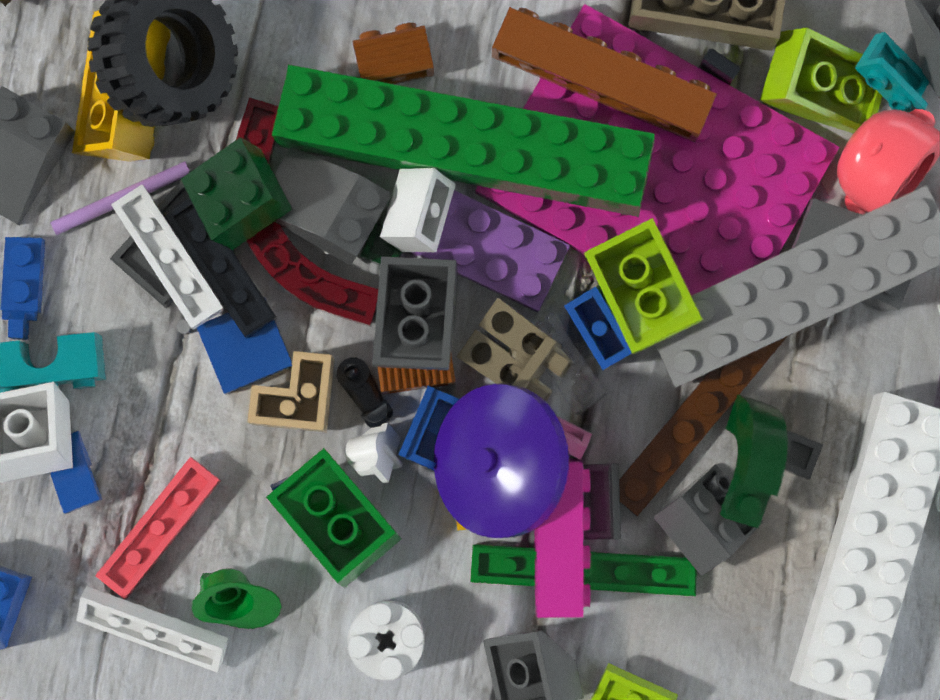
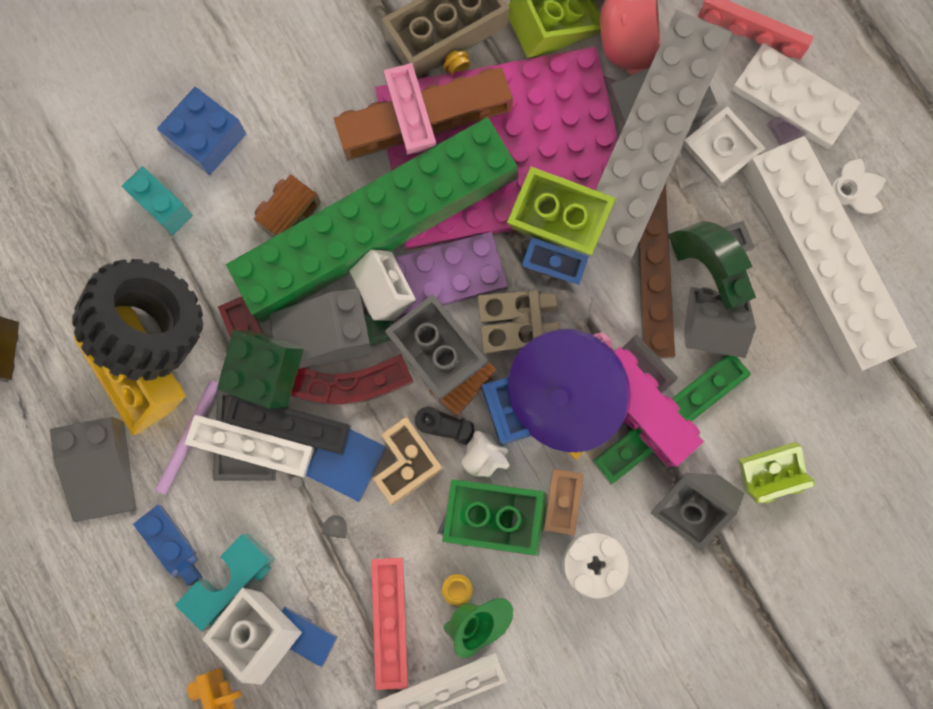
camera: 40 degrees left, 5 degrees down
black tile [698,48,740,85] -> none
none -> dark grey hinge [321,515,347,539]
none -> bright pink hinge [384,63,436,155]
none -> yellow plate [442,574,473,606]
none -> yellow plate [443,50,471,76]
none -> medium nougat plate [543,469,584,536]
none -> white plate [683,106,766,187]

